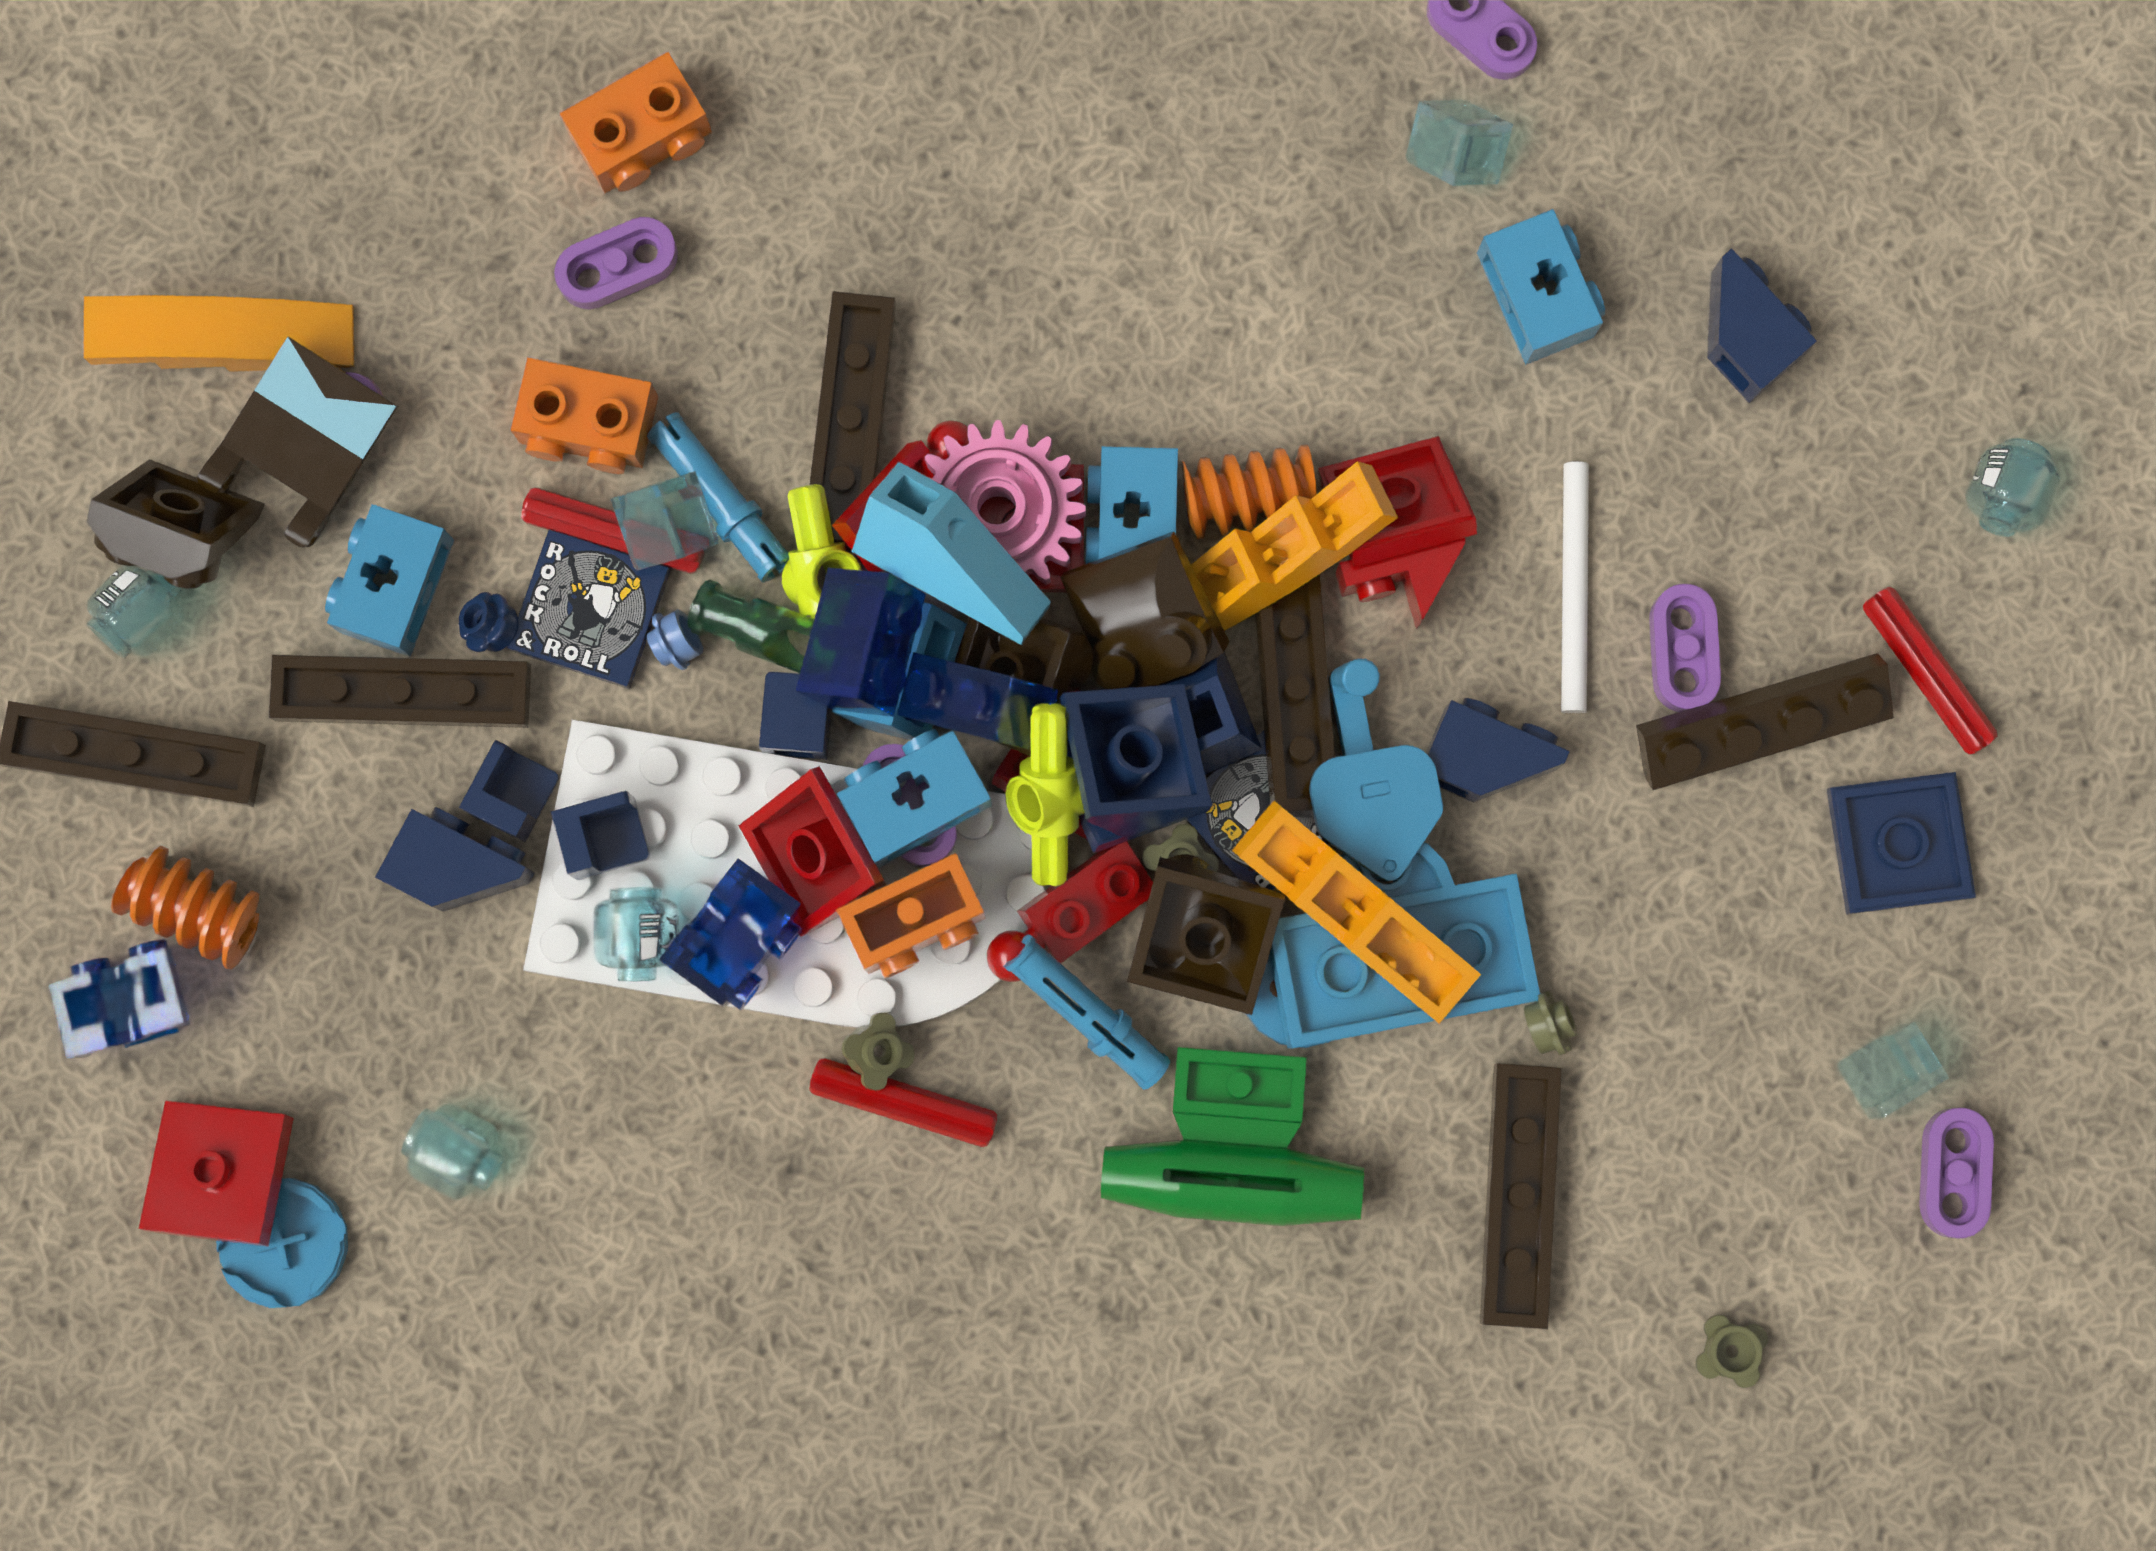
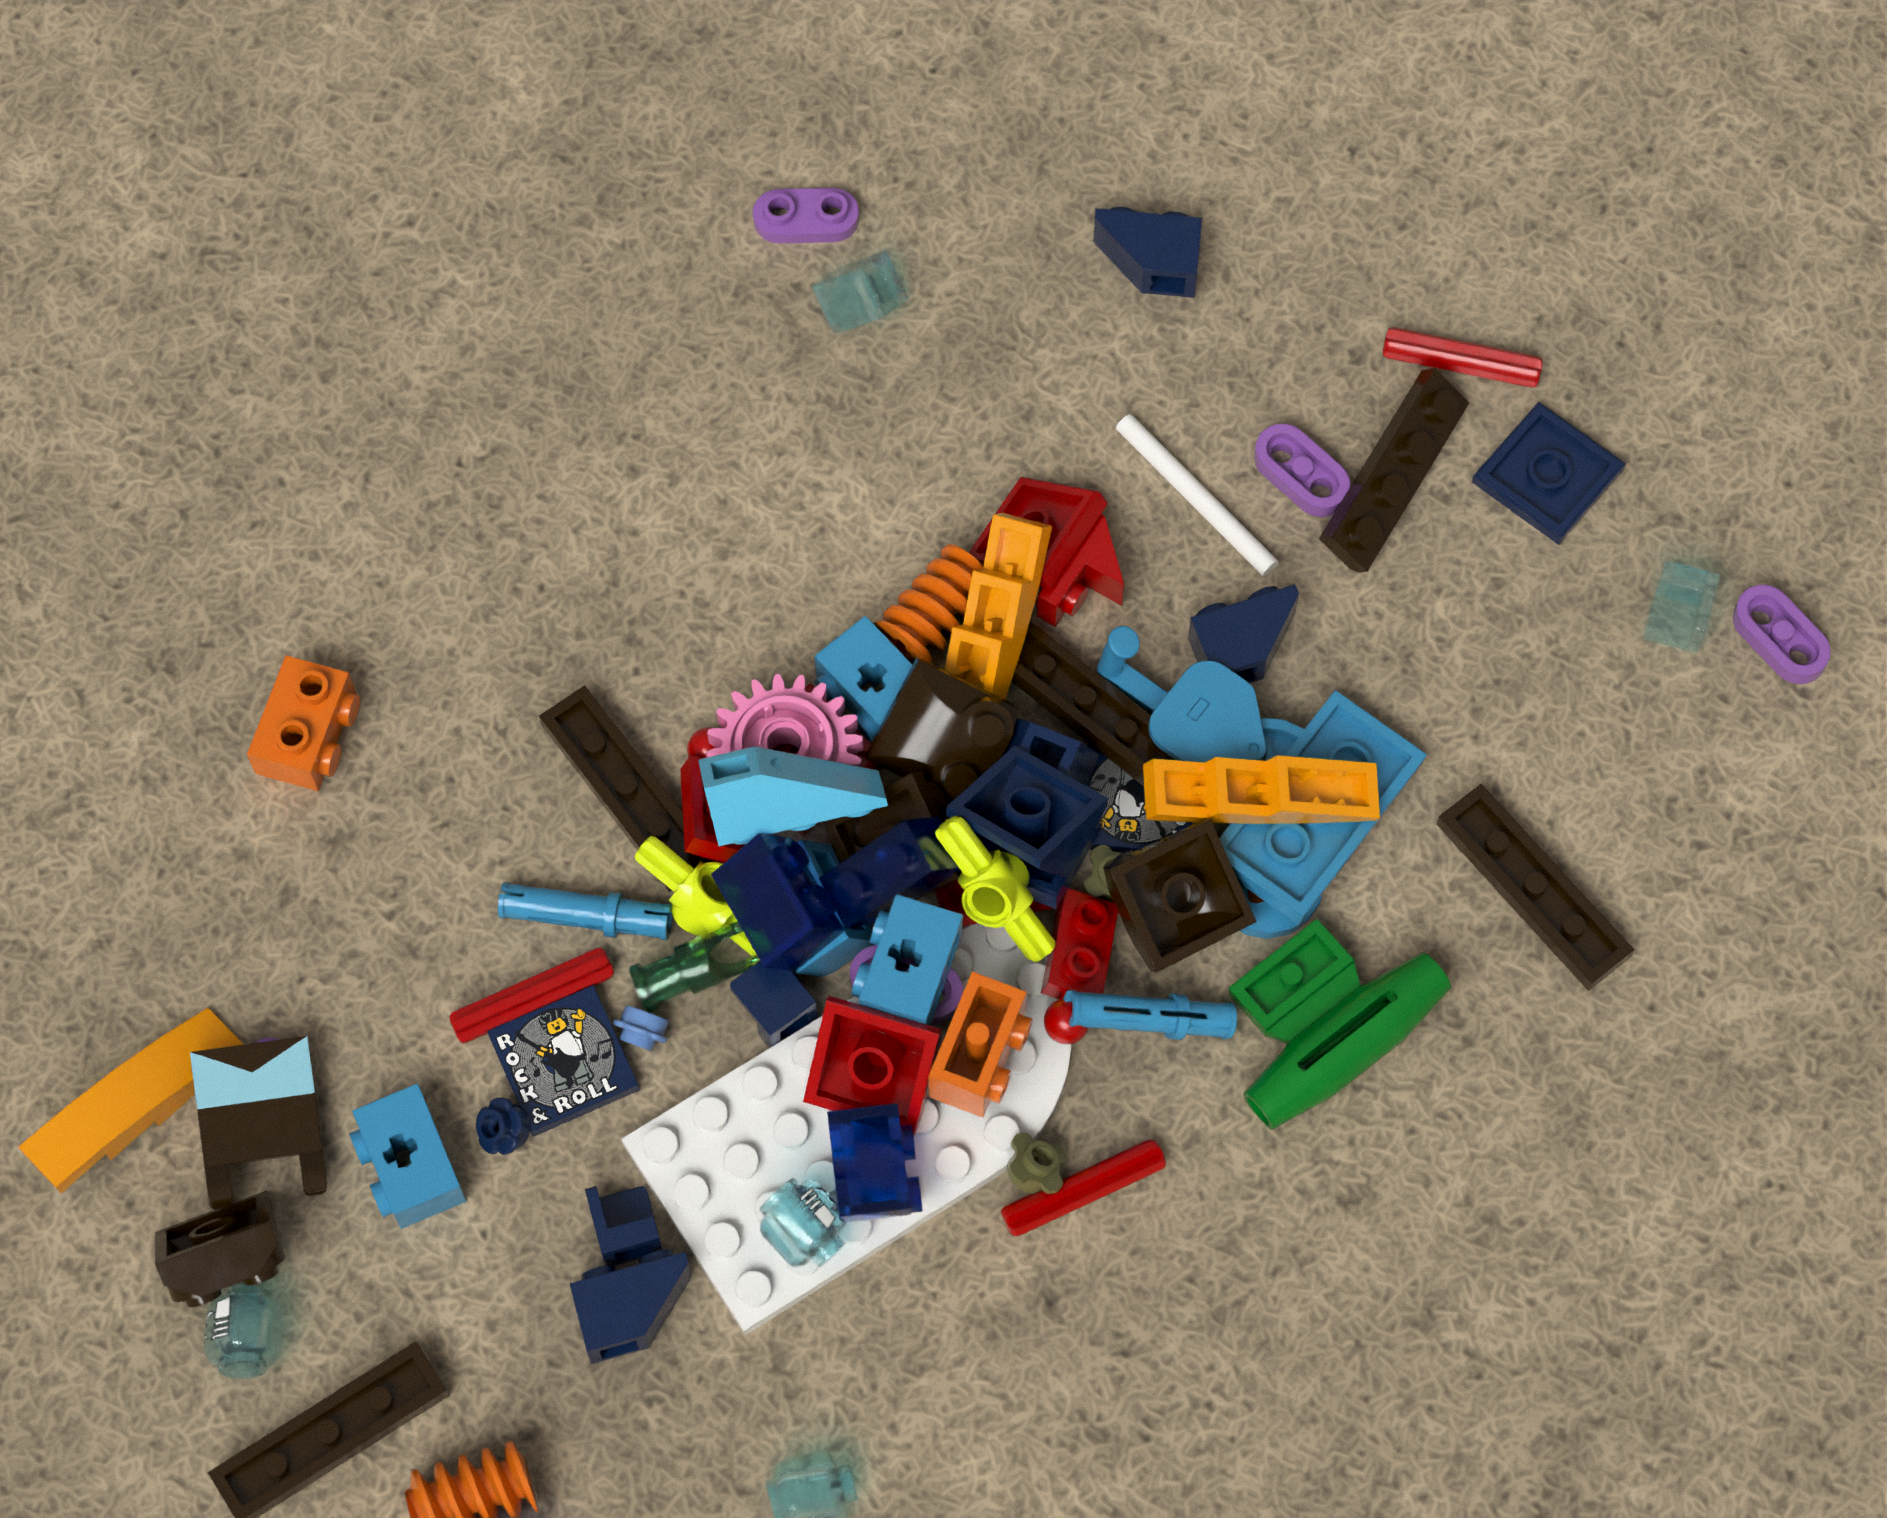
camera: 40 degrees left, 15 degrees down
dark brown plate [269,655,531,728] -> none
orange brick [511,357,659,474] -> none
dark blue panel [551,791,650,880] -> none
medium lavender plate [554,217,678,309] -> none
clear light blue panel [610,471,718,570] -> none
dark azure brick [1477,209,1605,365] -> none
olive plate [1524,990,1577,1055] -> none
olive plate [1696,1315,1768,1388] -> none
clear light blue head [1966,438,2060,537] -> none

